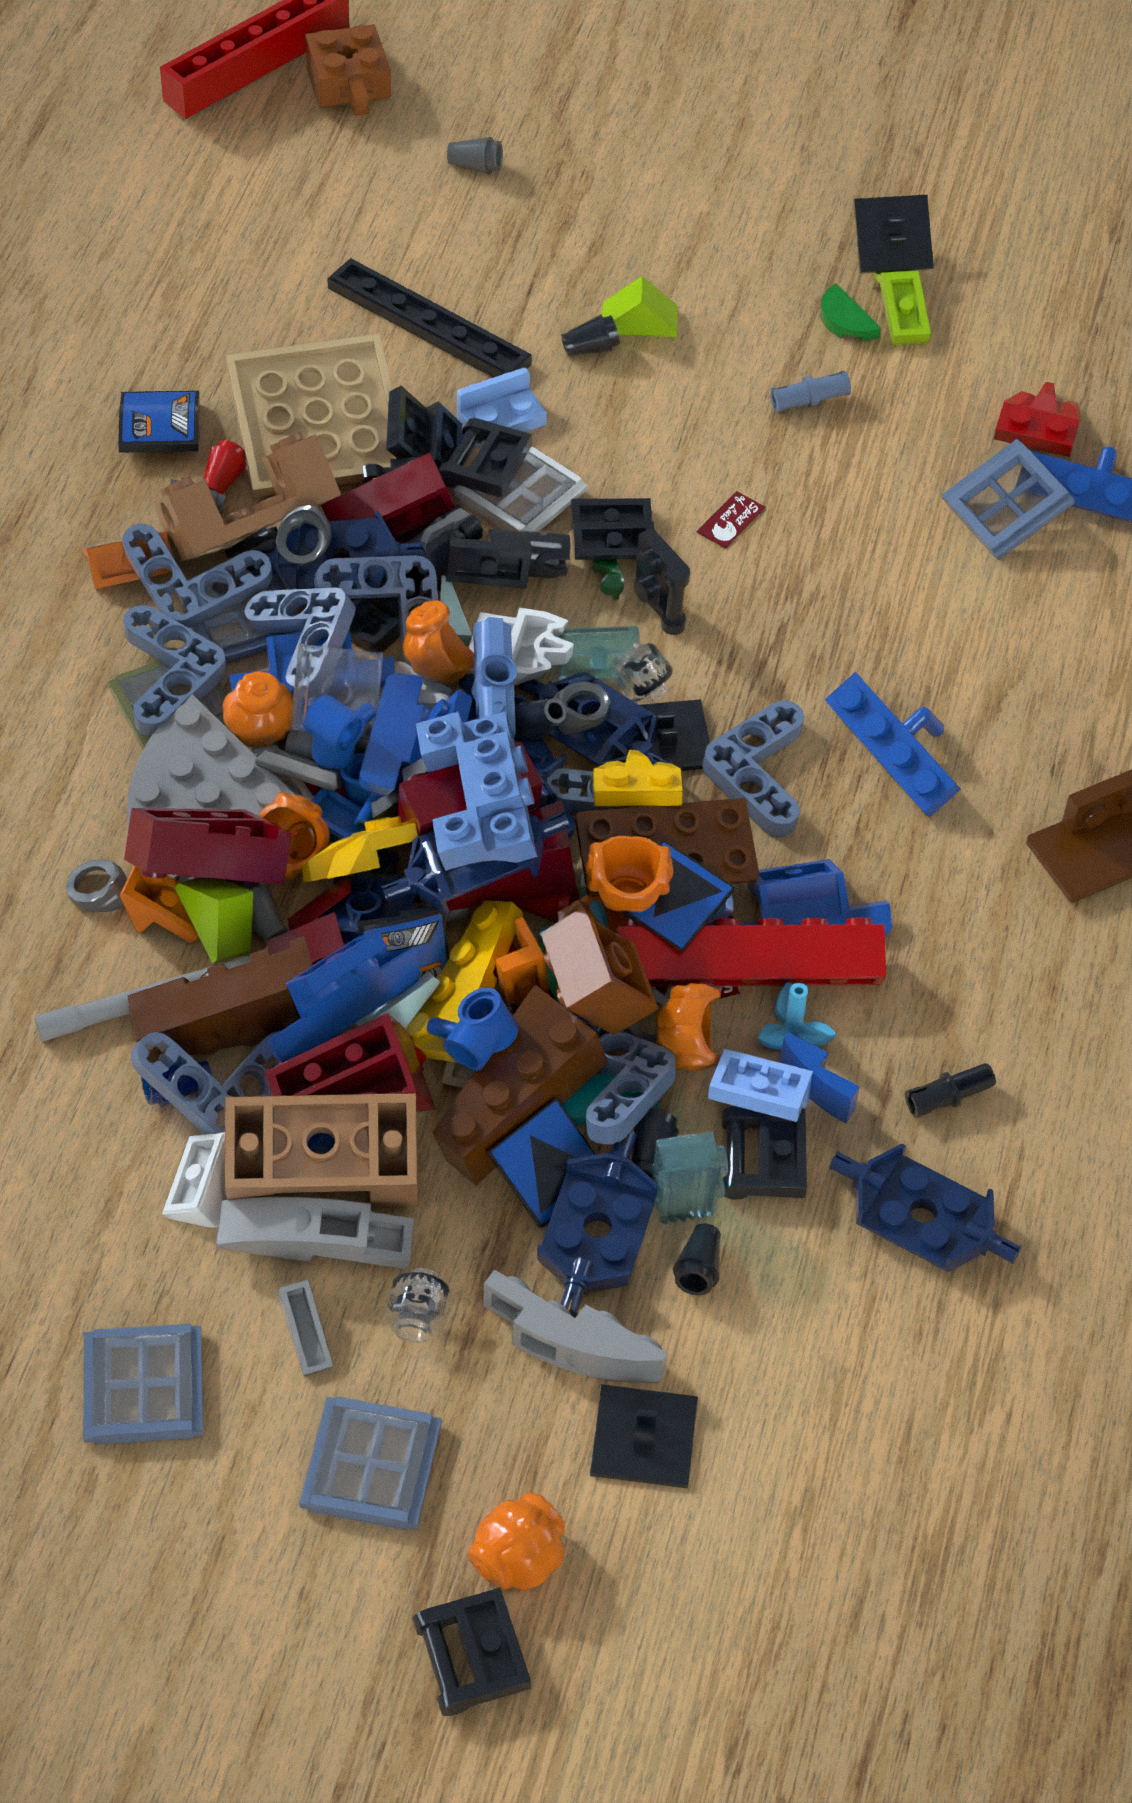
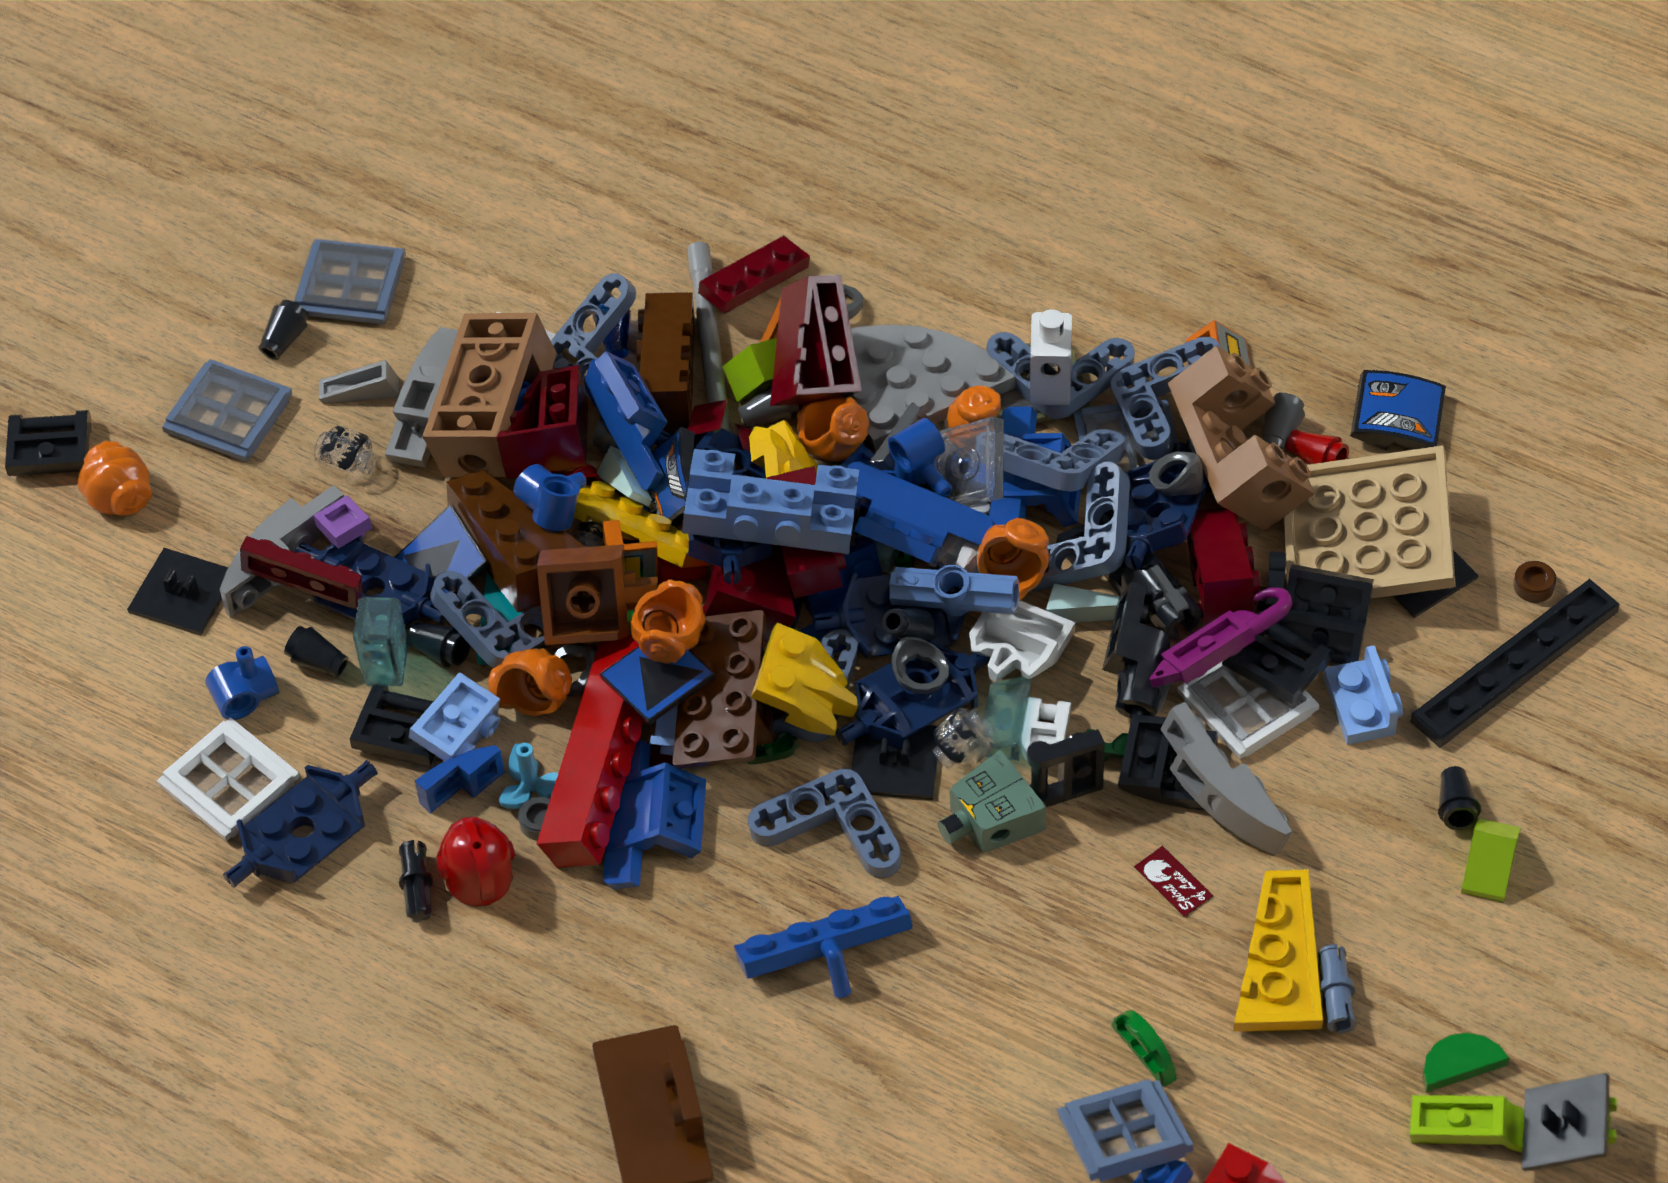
camera: 110 degrees right, 0 degrees up
none -> white piece [157,718,300,841]
none -> blue piece [205,646,279,720]
none -> dark red plate [240,536,362,610]
none -> black cone [258,300,309,360]
none -> medium lavender tile [314,495,372,549]
none -> red helmet [436,817,516,907]
none -> dark grey tile [518,797,550,840]
none -> dark red plate [698,235,810,314]
none -> sand green torso [938,750,1046,852]
none -> white plate [1021,697,1071,760]
none -> white torso [1030,309,1072,405]
none -> green tile [1111,1010,1177,1087]
none -> magenta plate [1149,587,1292,687]
none -> light grey slope [1161,702,1292,855]
none -> yellow wing [1233,869,1323,1032]
none -> reddish brown tile [1513,561,1556,603]

